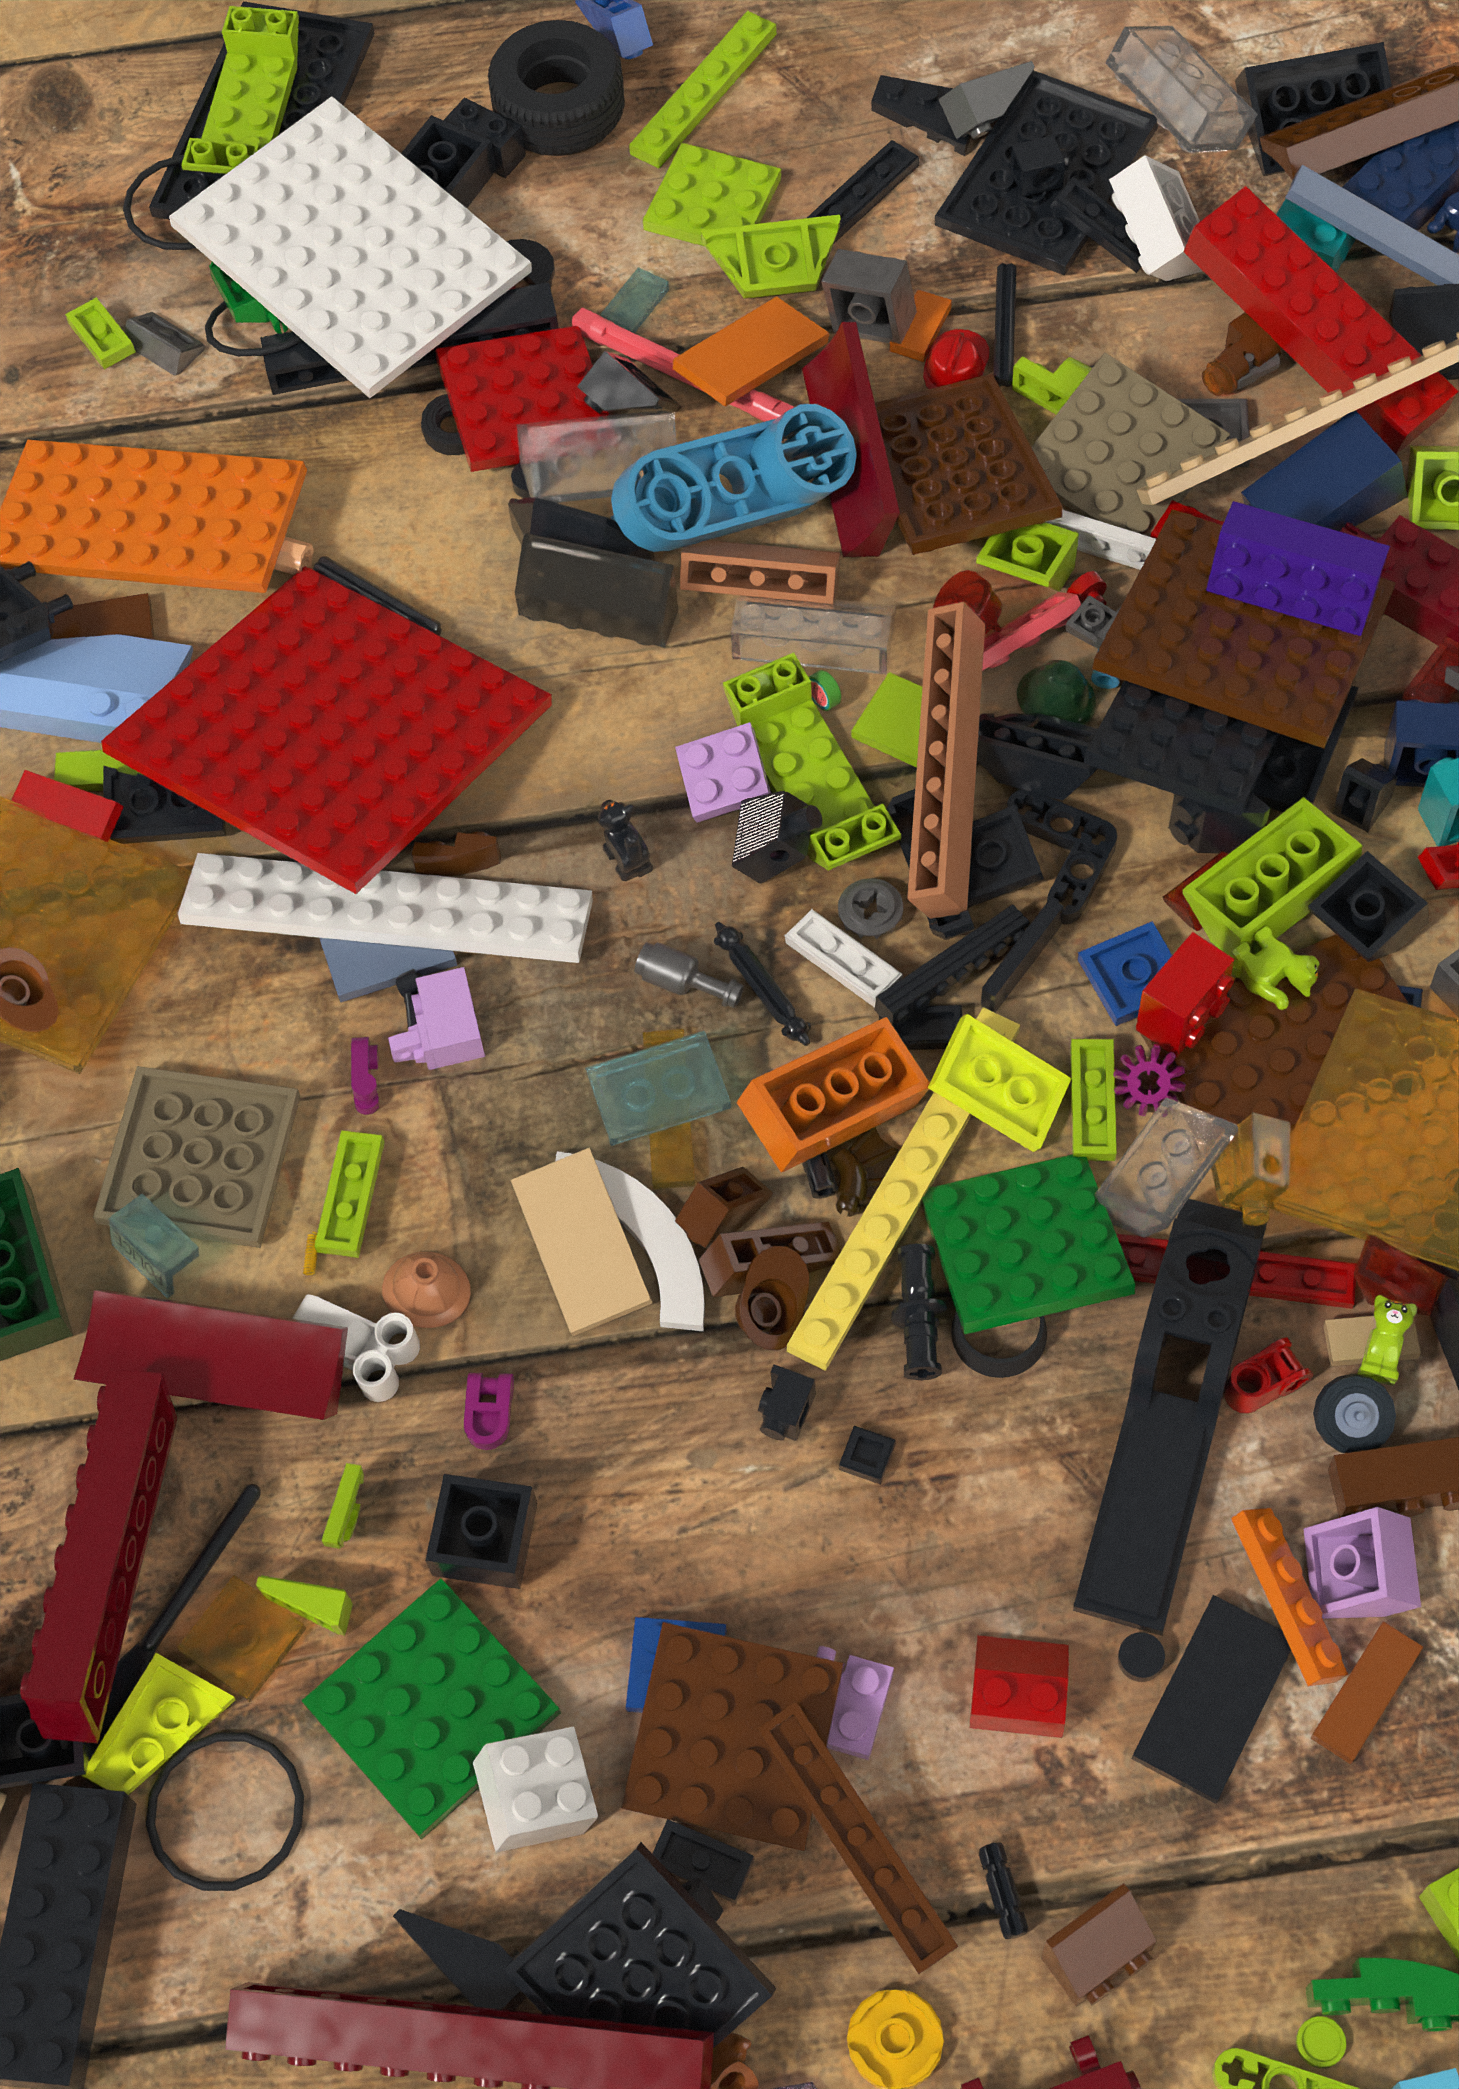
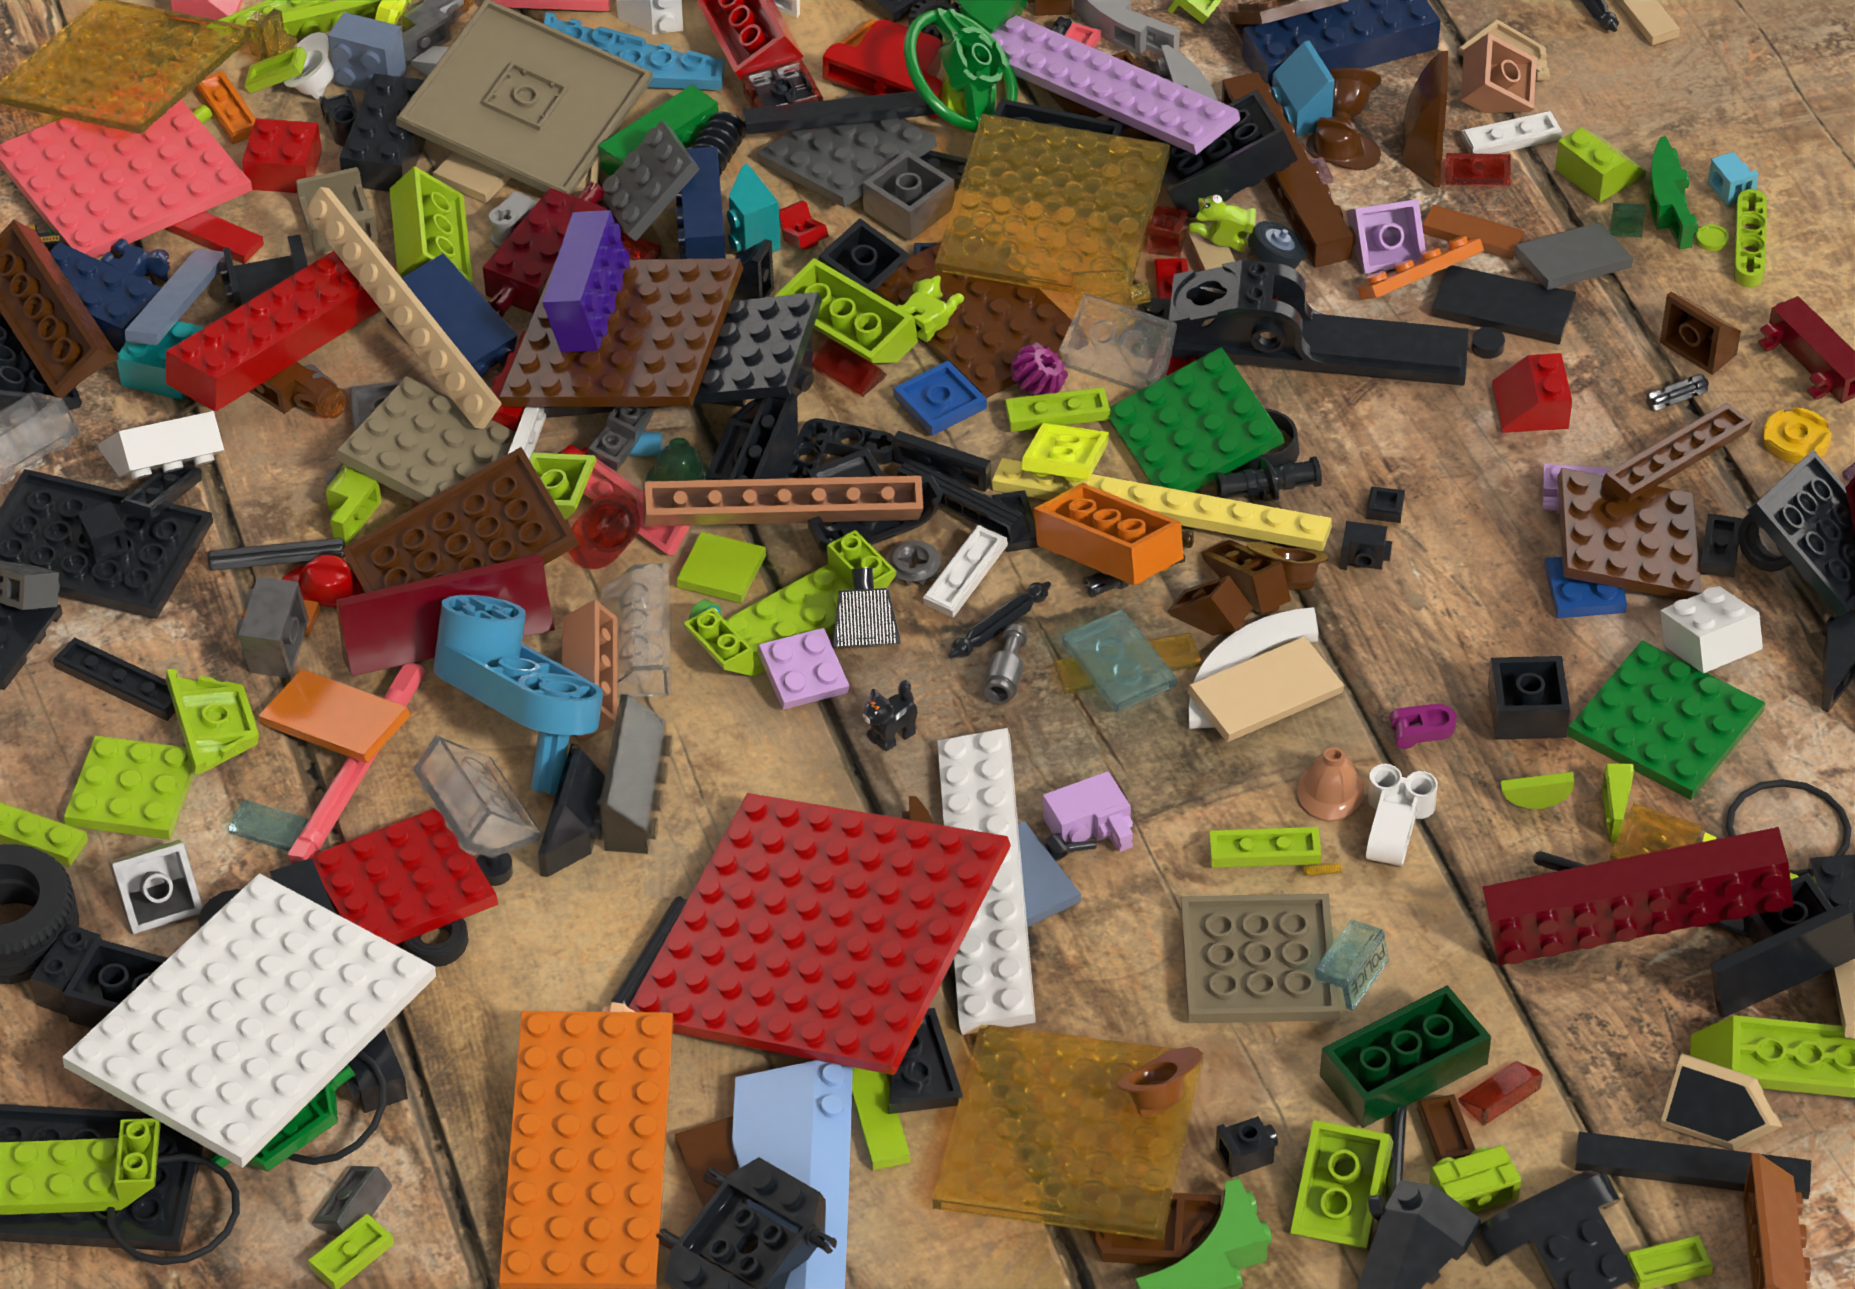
camera: 105 degrees left, 15 degrees down
red tile [9,770,124,843] -> none
dark red arch [73,1289,348,1420] -> none
magenta plate [351,1037,380,1115] -> none
black slope [577,351,682,414] -> none
red brick [1136,932,1235,1058] -> none
none -> flat silver slope [108,840,203,934]
none -> dark grey tile [1514,222,1633,290]
none -> clear green plate [1610,203,1645,237]

